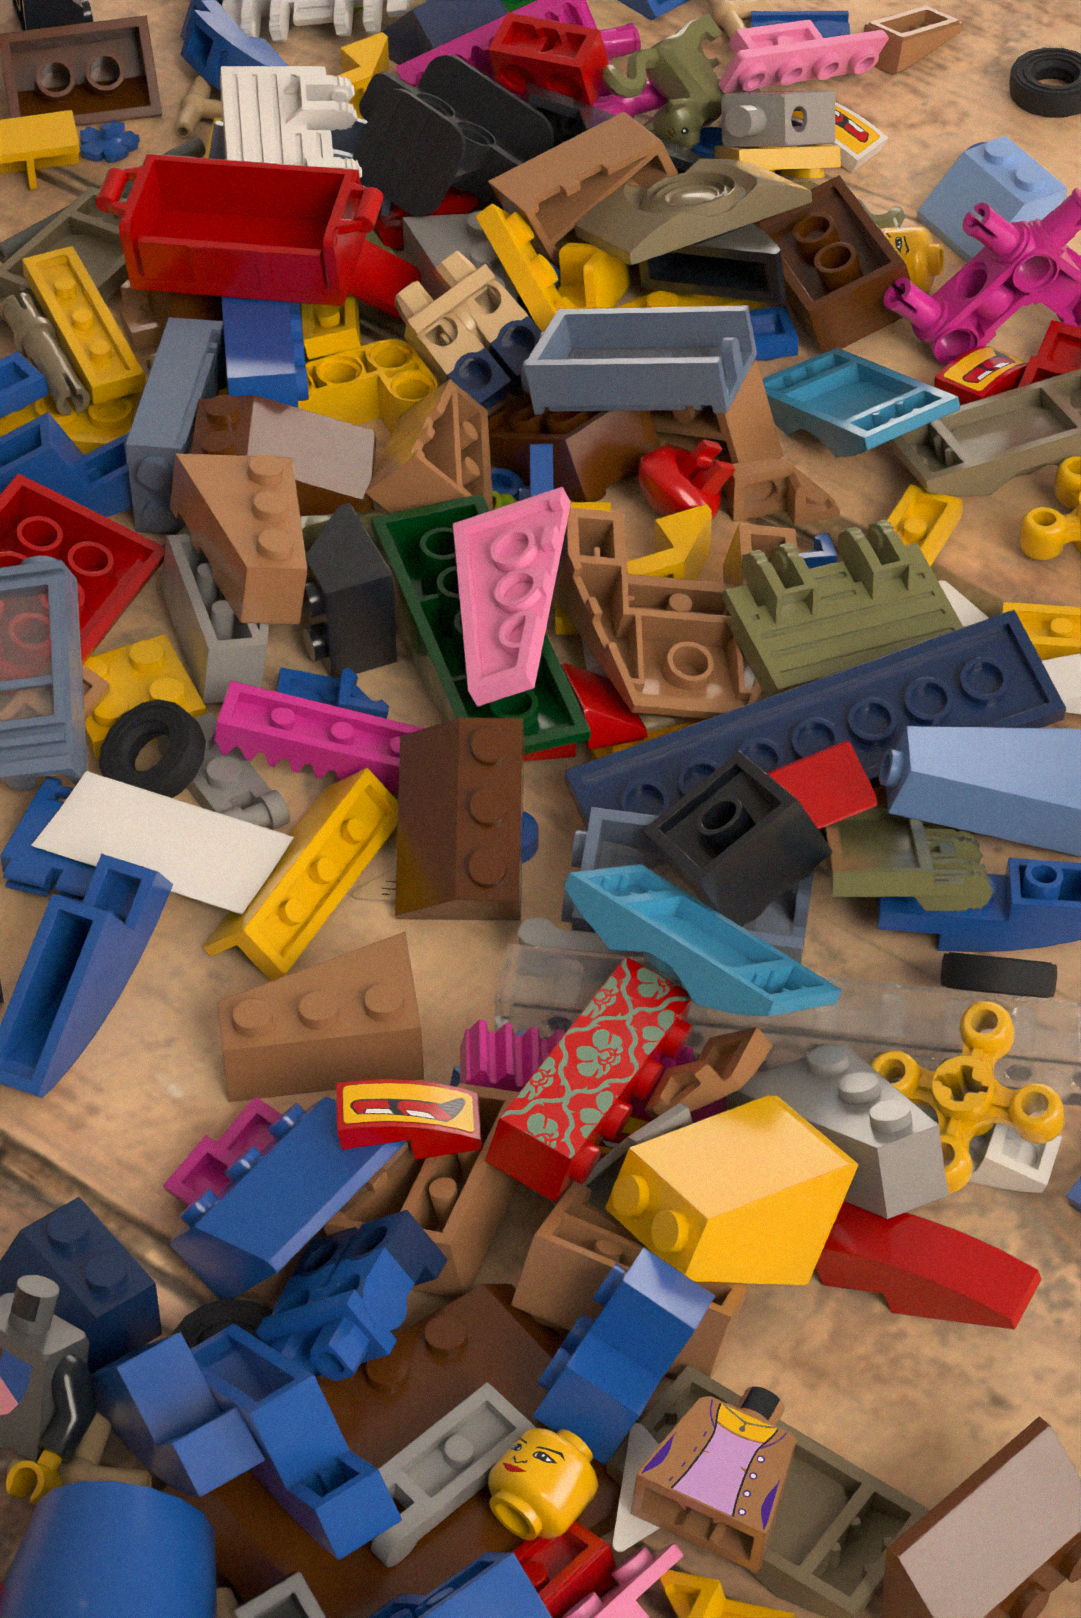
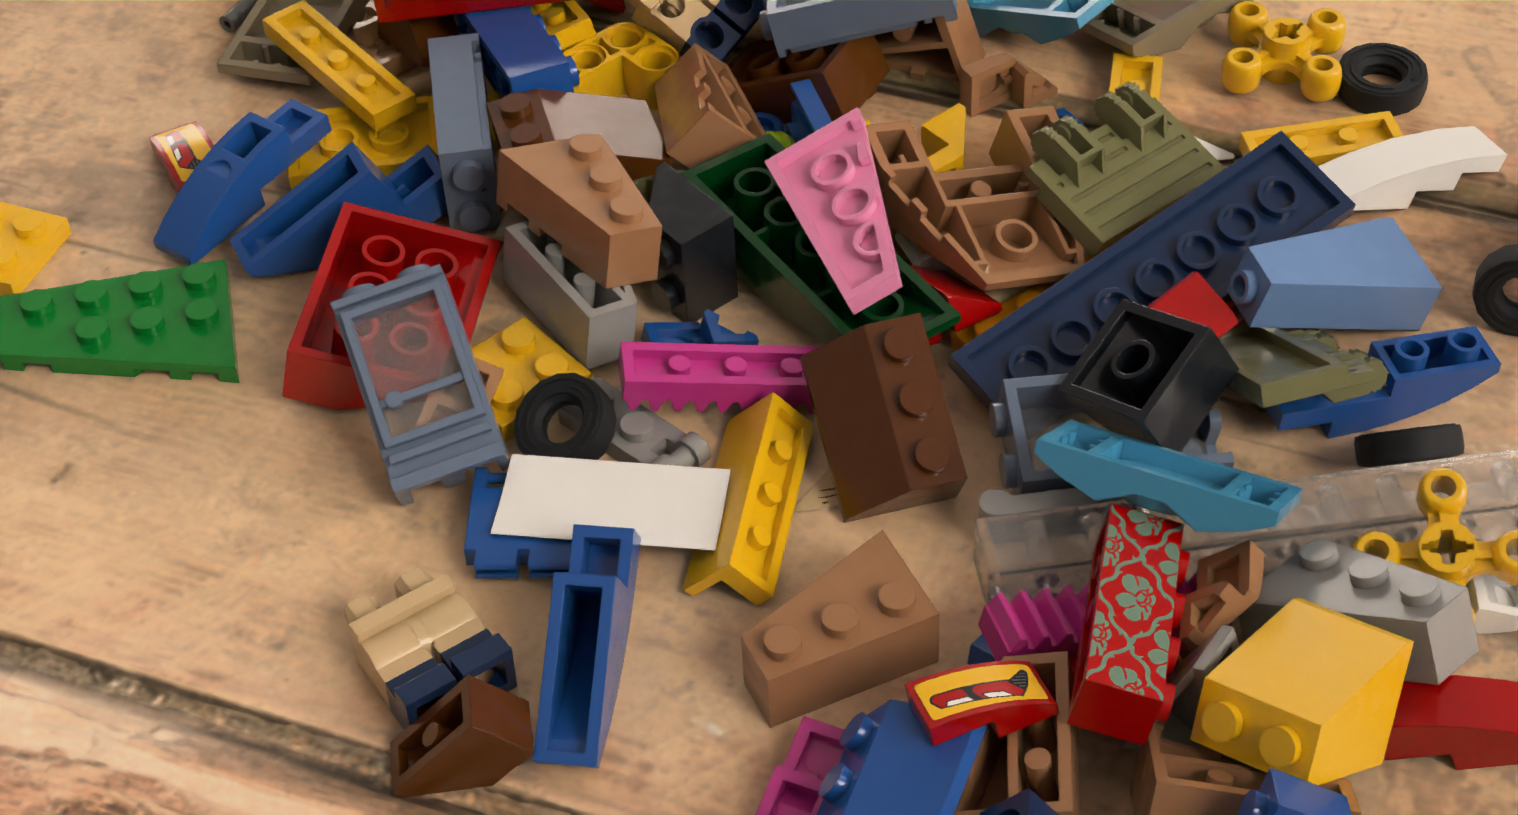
camera: 15 degrees left, 0 degrees up
dark tan pin [0,293,90,416] -> none
red piece [638,439,736,520] -> none

